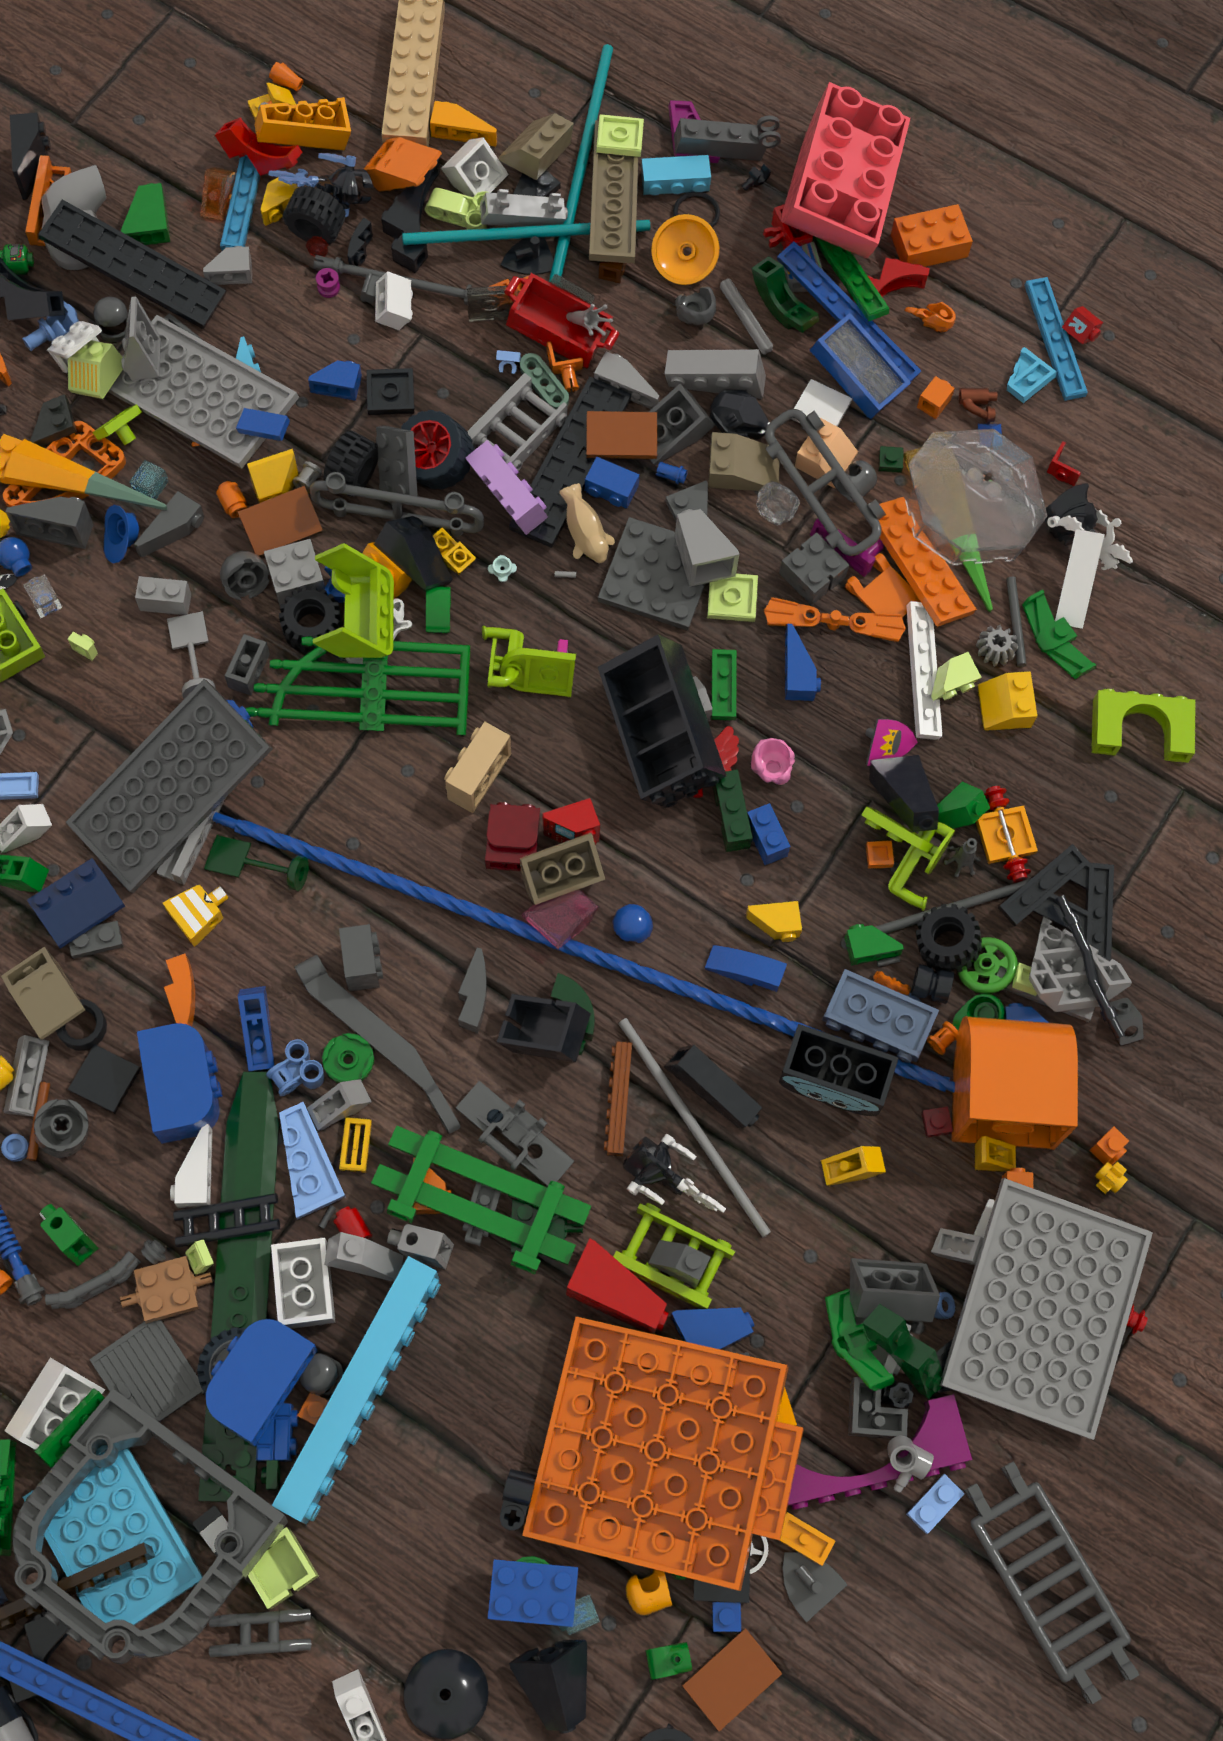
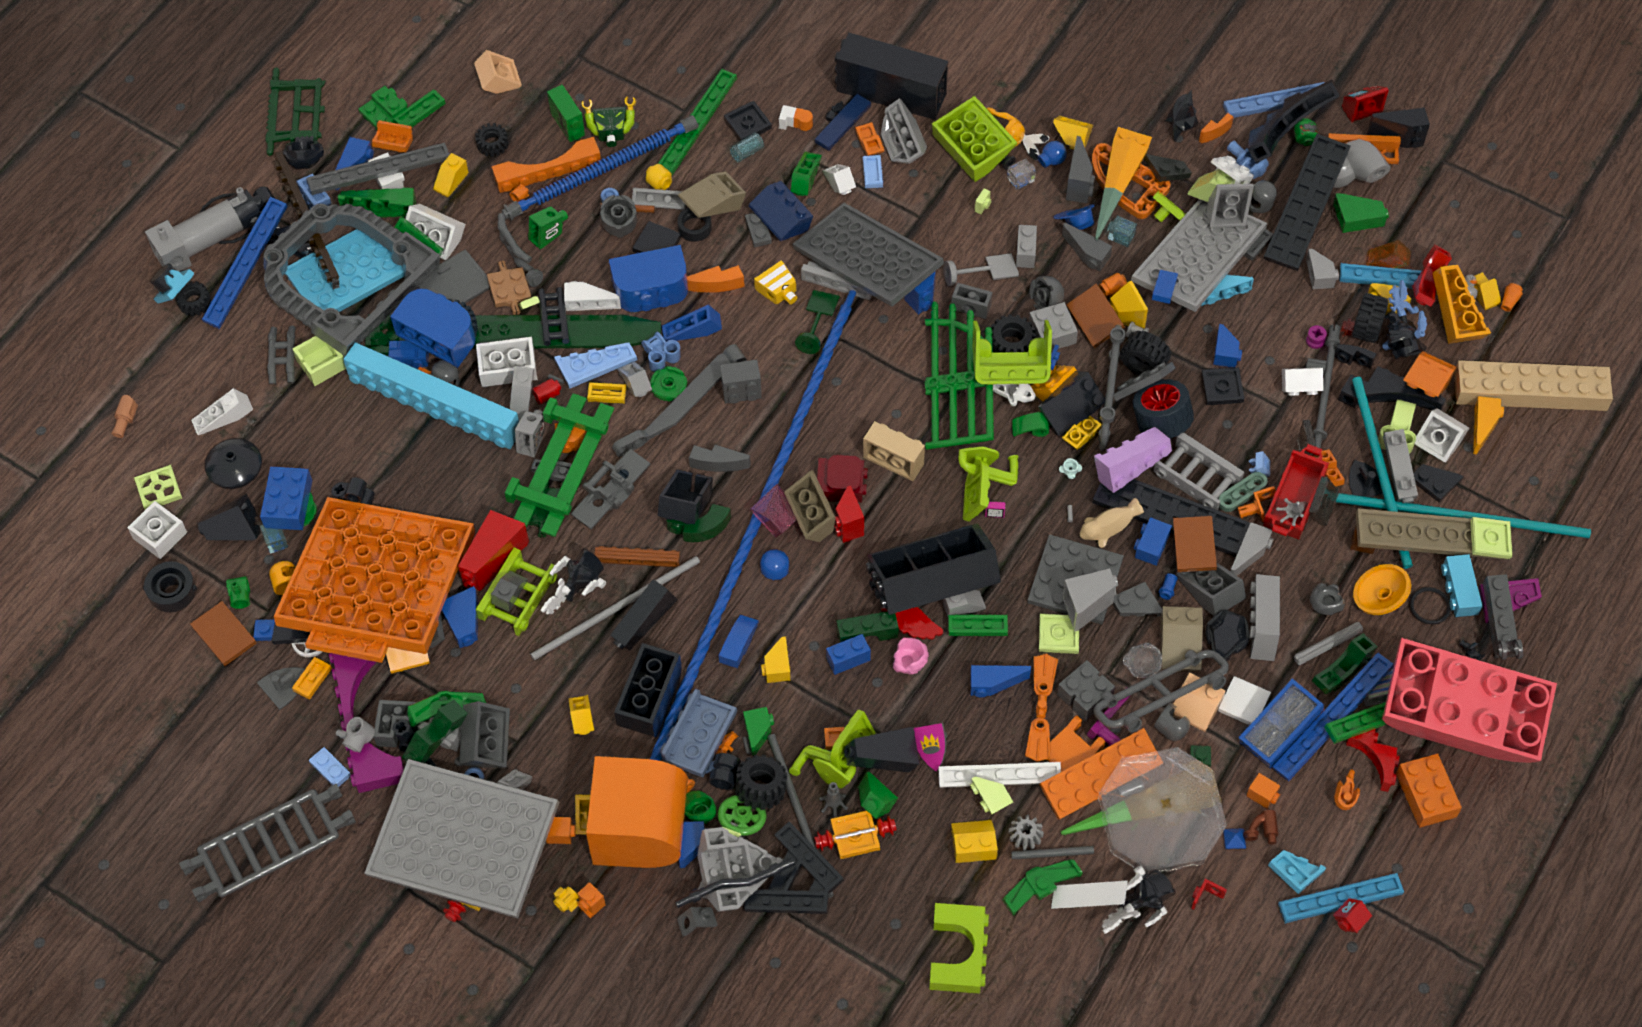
camera: 95 degrees right, 10 degrees down
dark tan slope [499,113,574,180] -> none

